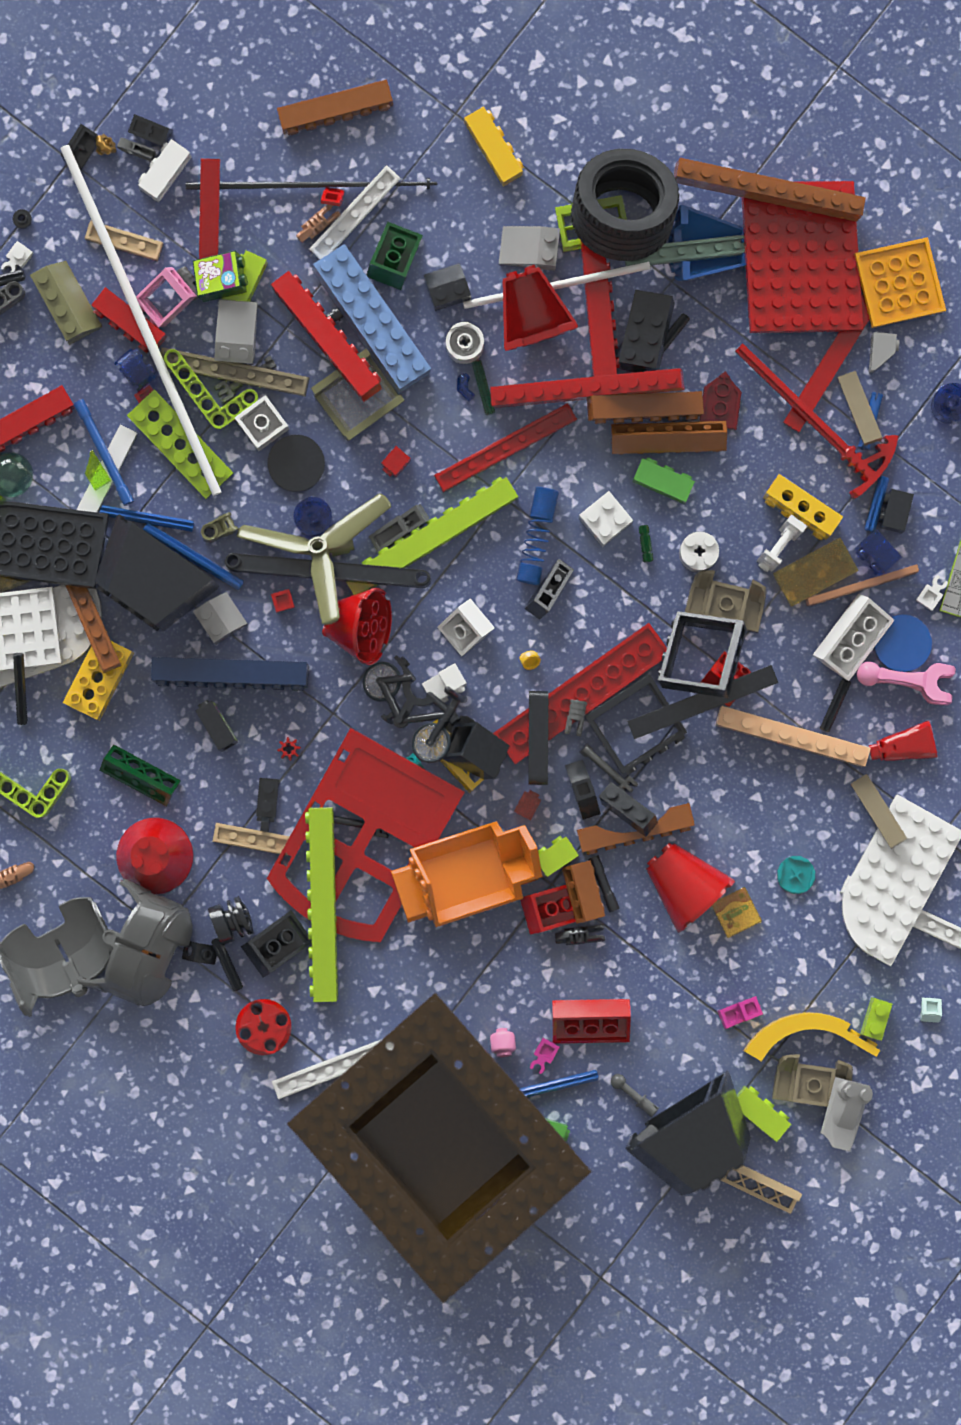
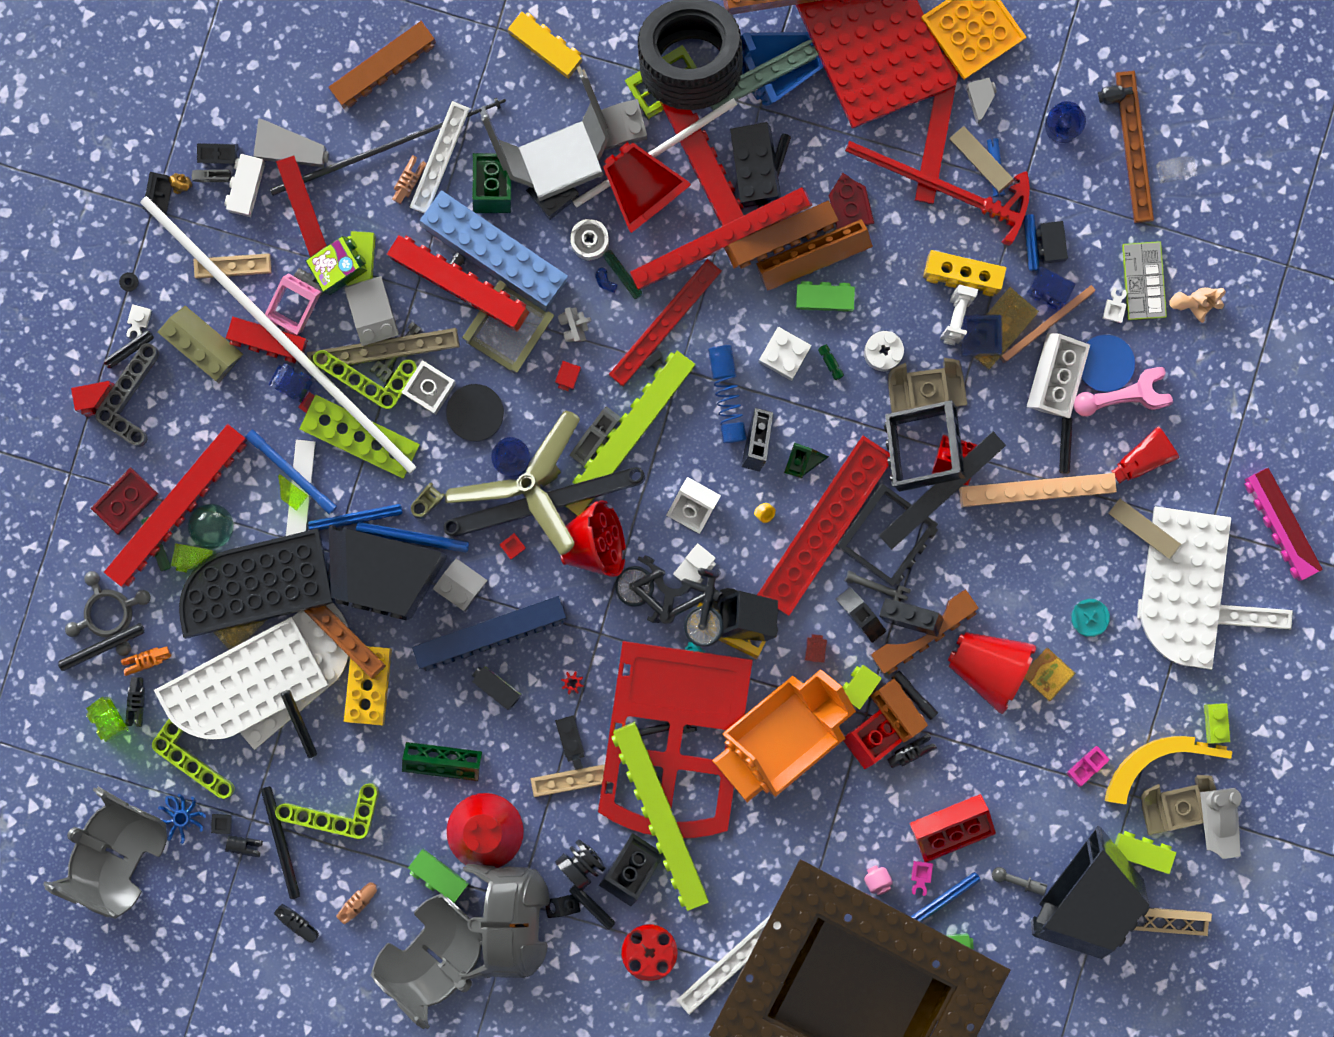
camera: 20 degrees left, 0 degrees up
red slope [321,187,345,206] -> none
black beam [528,691,548,785] -> none
dark grey hinge [564,700,587,737] -> none
light aqua slope [920,998,942,1023] -> none
none -> light grey slope [254,119,329,168]
none -> bright green brick [408,848,469,903]
none -> piece [480,66,609,201]
none -> light grey hips [558,307,592,342]
none -> black plate [644,350,663,370]
none -> dark green slope [784,443,829,479]
none -> clear blue brick [961,315,1002,357]

